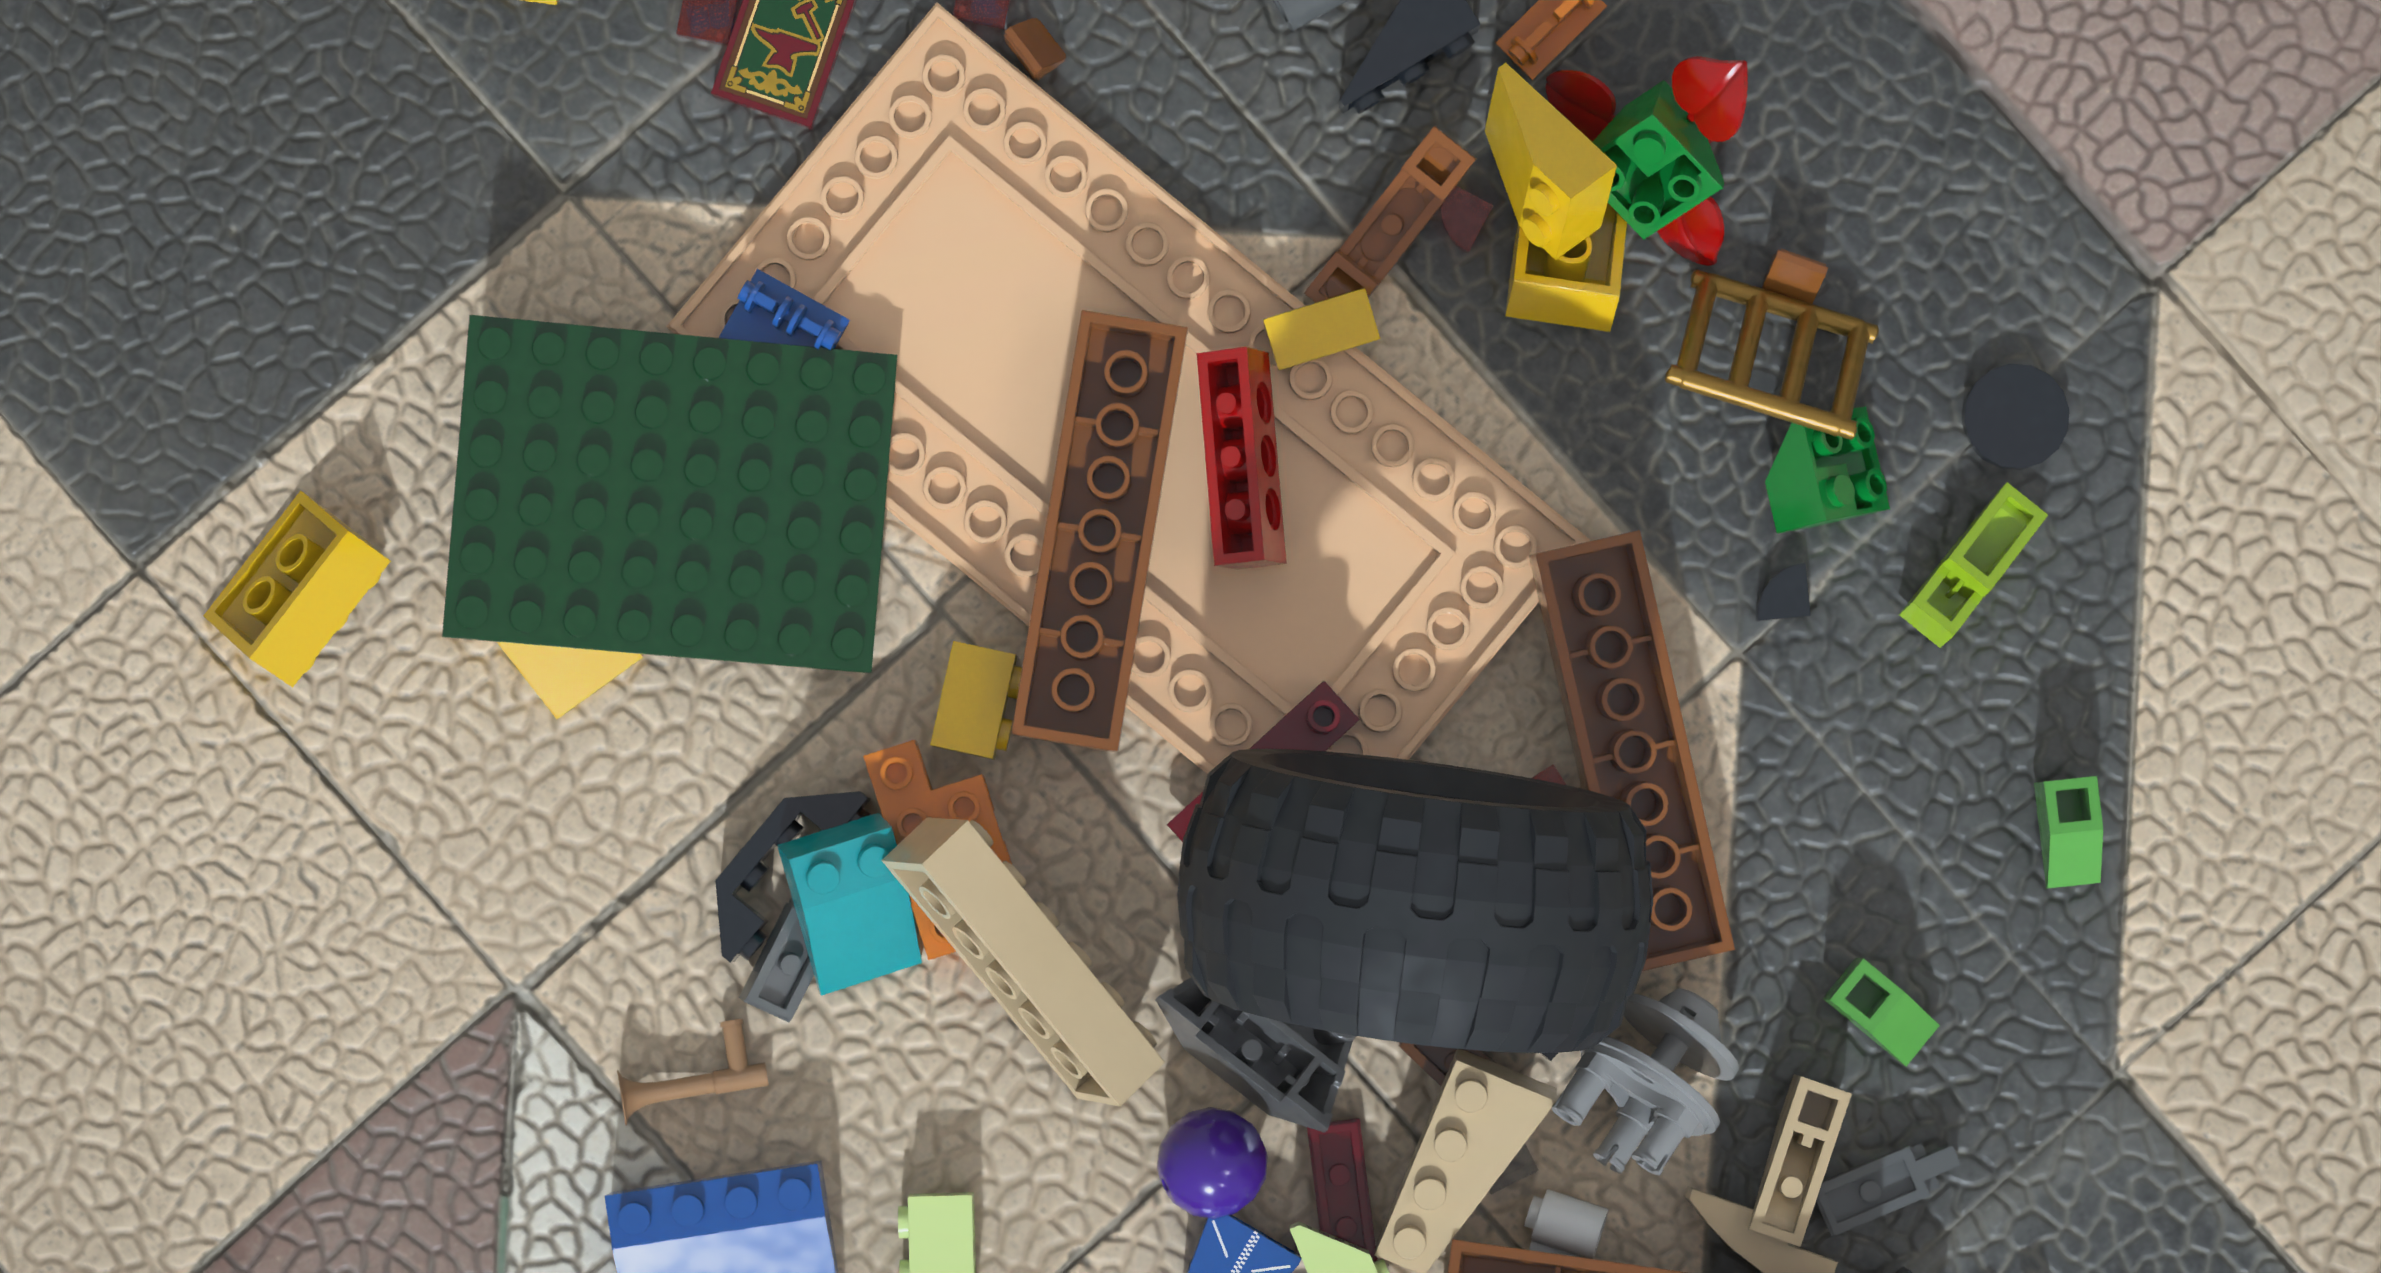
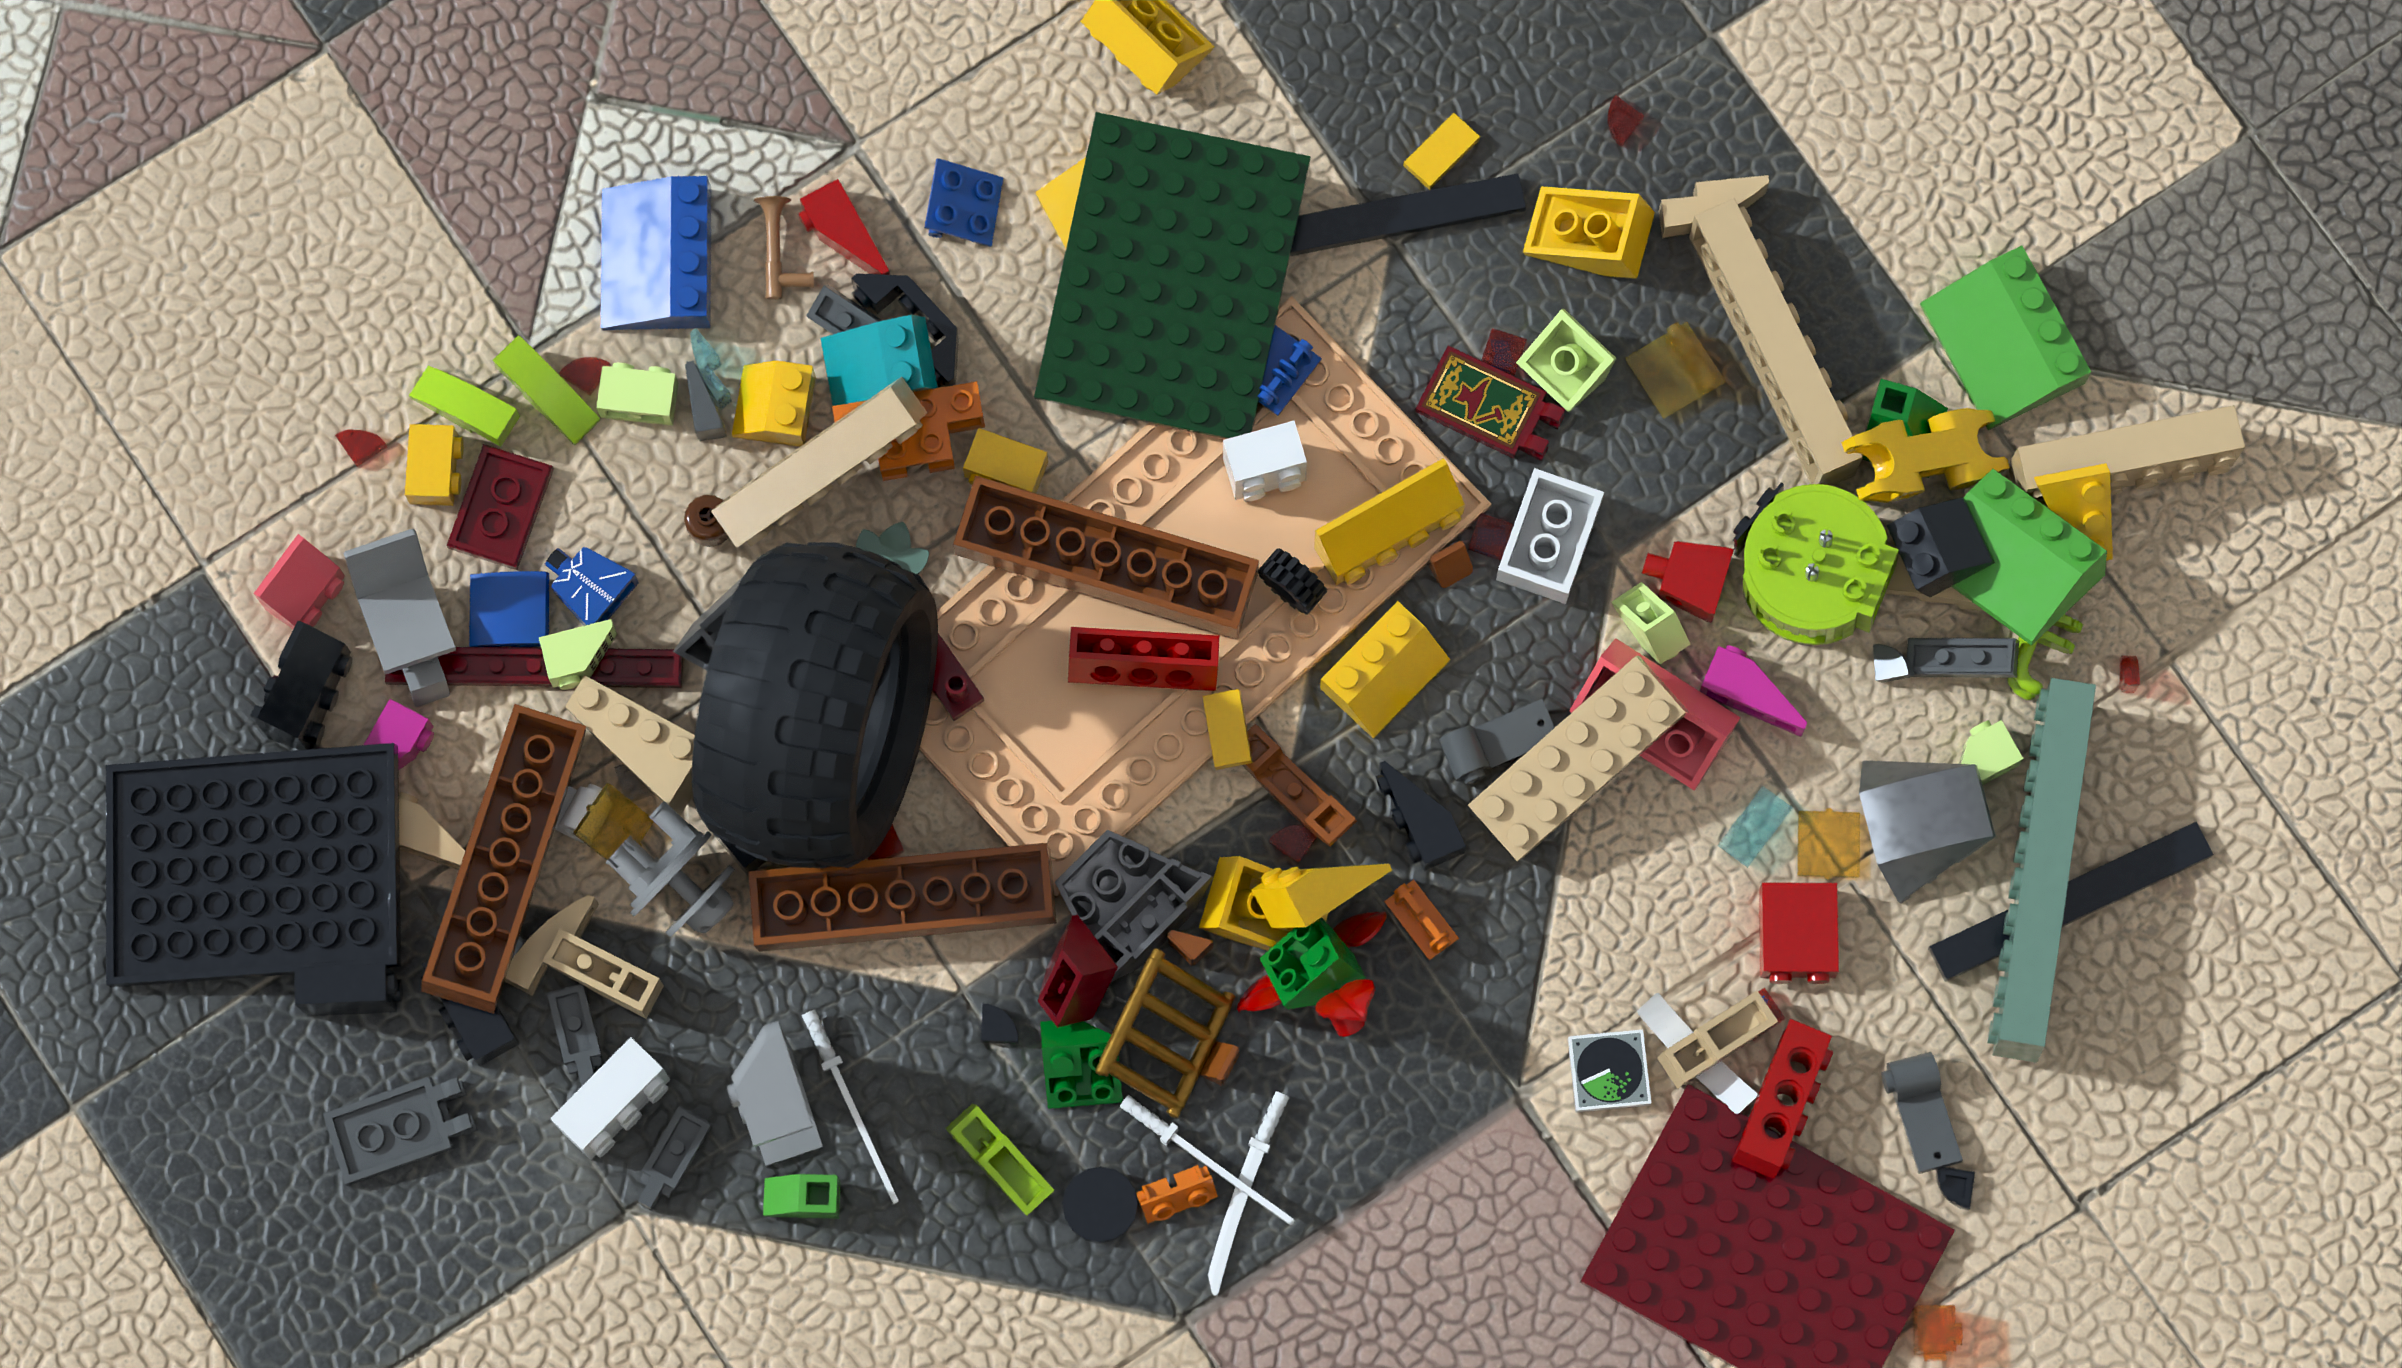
camera: 100 degrees right, 10 degrees down
dark purple piece [1157,1107,1268,1219] -> none
bright green slope [1822,958,1940,1066] -> none
none -> white brick [550,1037,670,1160]
none -> clear yellow piece [573,783,654,861]
none -> dark grey hinge [637,1106,713,1211]
none -> reddish brown head [684,495,729,547]
none -> dark grey slope [685,361,727,441]
none -> clear light blue slope [690,328,732,410]
none -> light grey windscreen [727,1021,823,1167]
none -> yellow slope [731,360,816,447]
none -> red slope [798,179,890,275]
none -> white sword [802,1009,899,1204]
none -> sand green plate [856,522,929,574]
none -> blue hinge [924,158,1003,247]
none -> dark red slope [1038,914,1118,1028]
none -> flat silver wedge [1055,830,1213,982]
none -> white sword [1120,1095,1295,1226]
none -> orange hinge [1136,1165,1218,1224]
none -> dark orange slope [1168,930,1214,966]
none -> white sword [1208,1091,1289,1296]
none -> white brick [1223,421,1307,502]
none -> black tyre [1257,548,1327,615]
none -> black tile [1290,173,1526,256]
none -> yellow slope [1314,458,1465,585]
none -> yellow slope [1320,601,1450,739]
none -> yellow tile [1403,113,1480,190]

